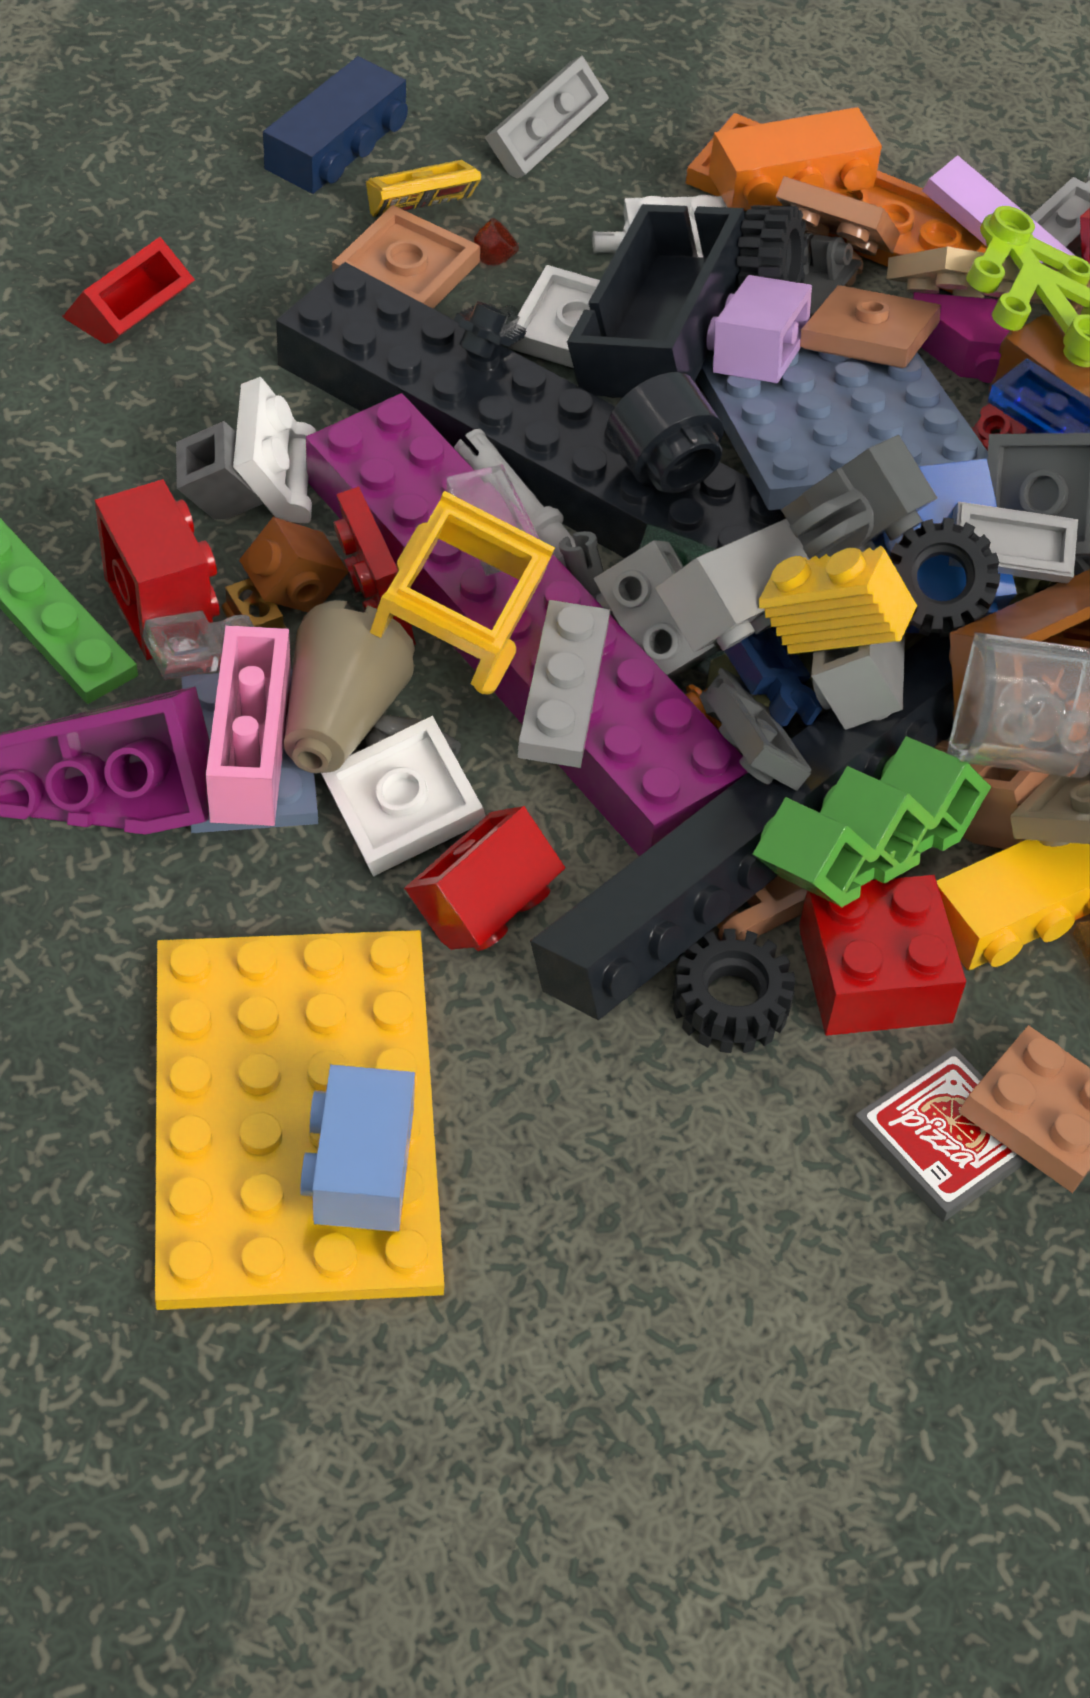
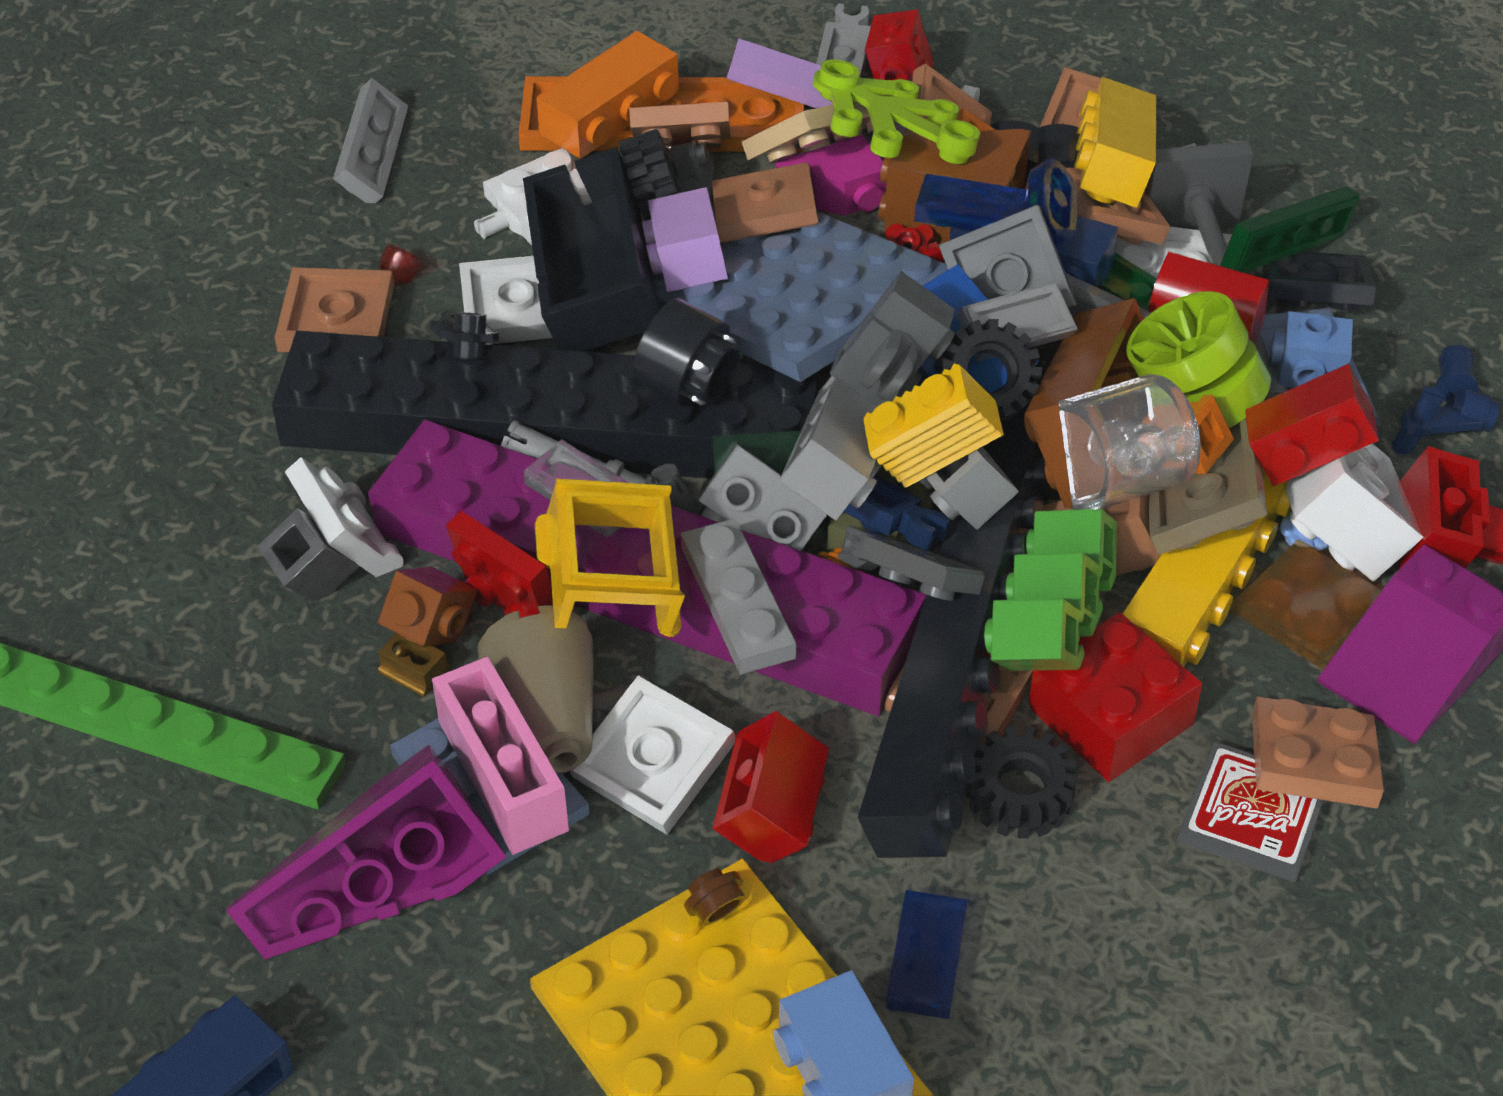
camera: 25 degrees left, 5 degrees down
red brick [62,237,195,344] -> none
red brick [95,479,220,660] -> none
clear plate [142,611,254,680] -> none
dark blue brick [263,56,408,194] -> none
yellow slope [366,160,481,217] -> none
none -> reddish brown plate [684,868,746,926]
none -> clear blue plate [886,890,968,1019]

